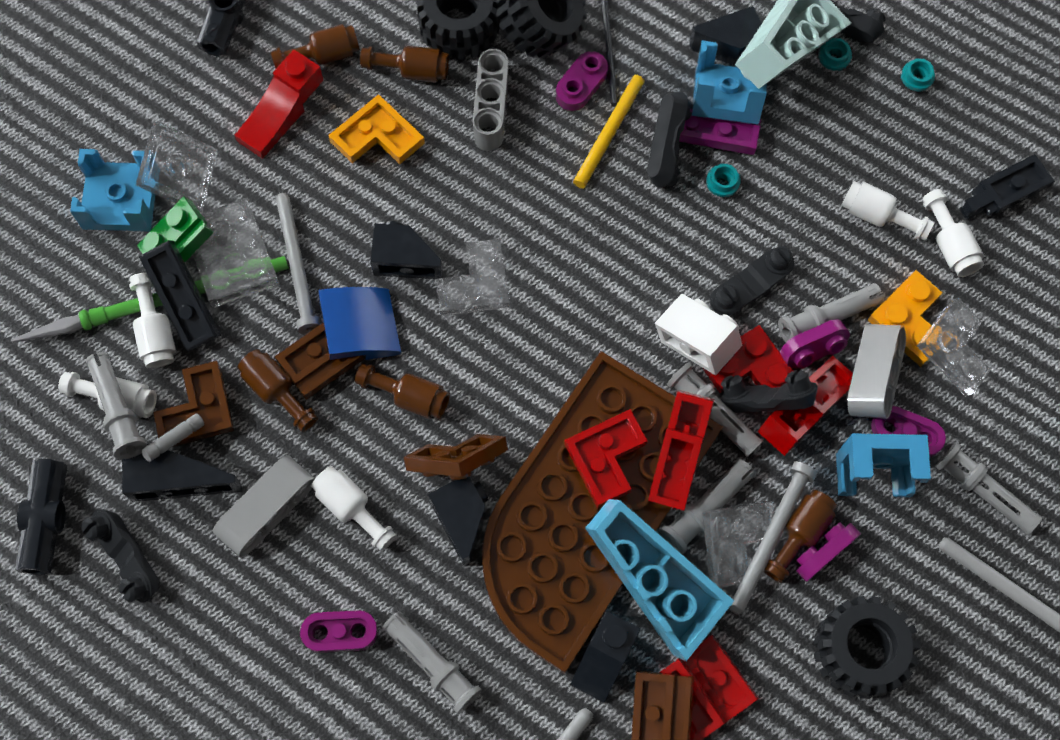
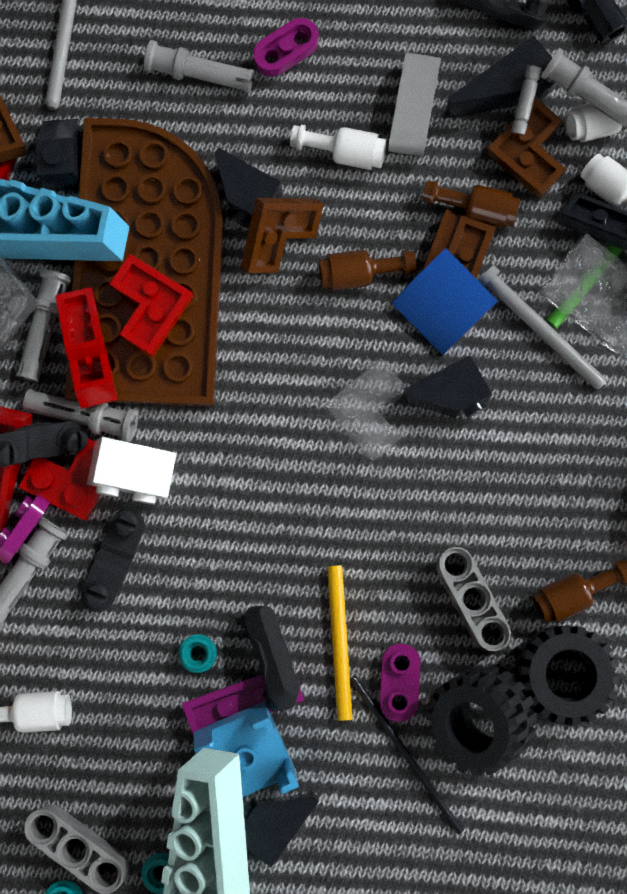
camera: 155 degrees right, 10 degrees up
light orange plate [328,94,425,164] -> none
none -> light grey beam [24,805,130,894]

